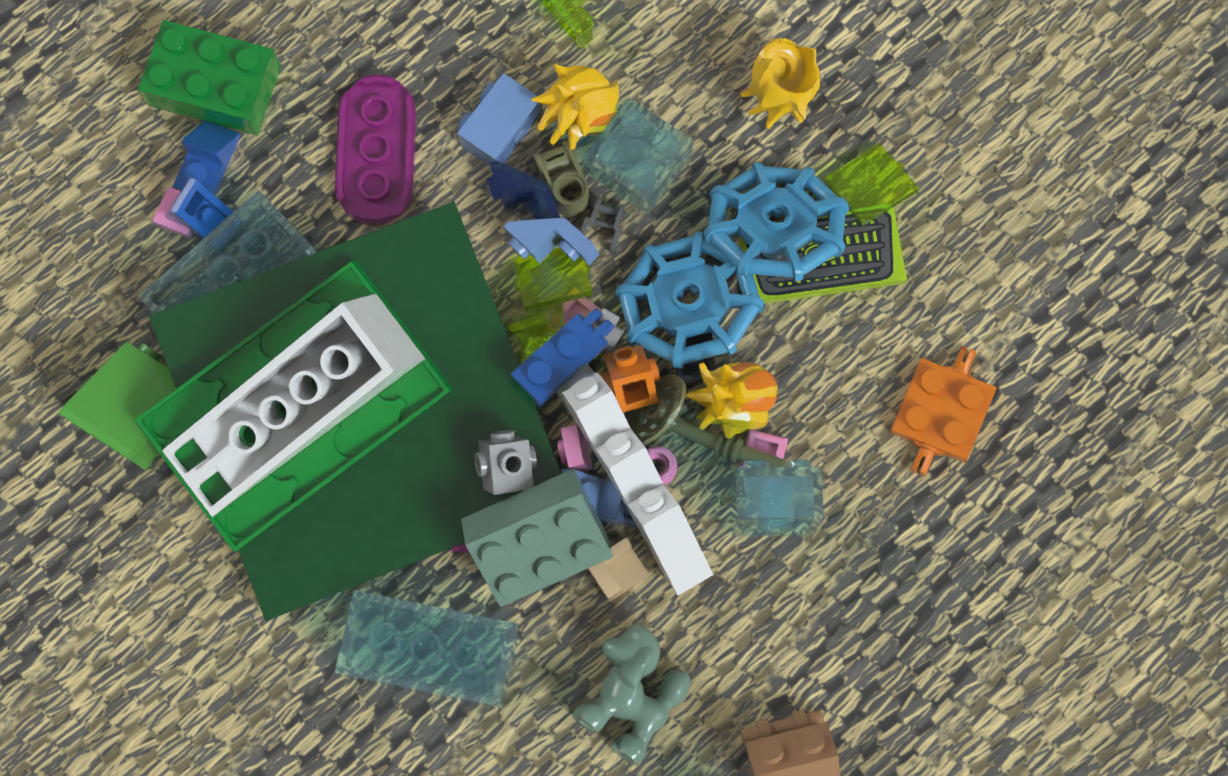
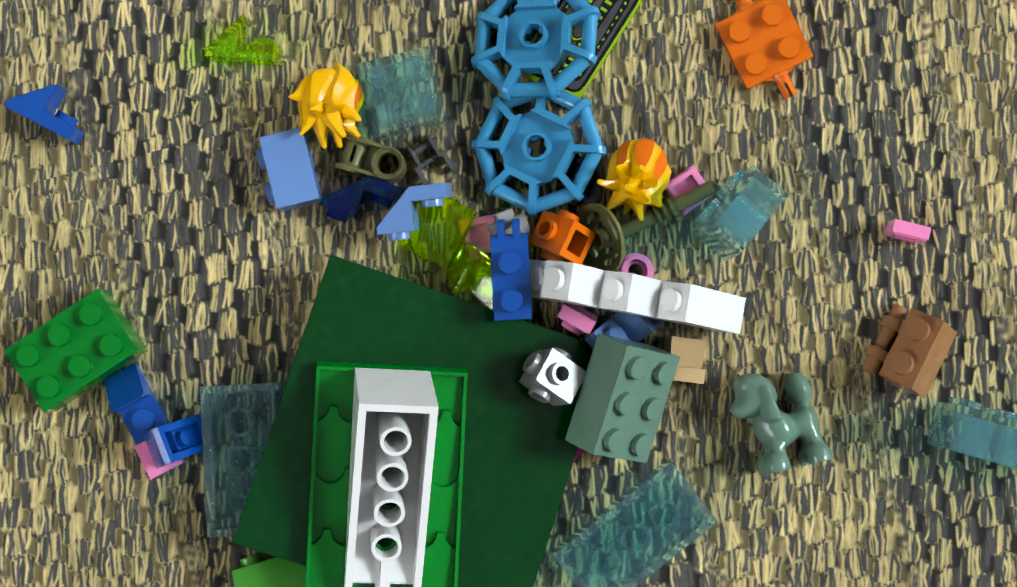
camera: 50 degrees left, 10 degrees up
magenta tile [335,75,417,226] -> none
none -> bright pink tile [885,219,931,244]

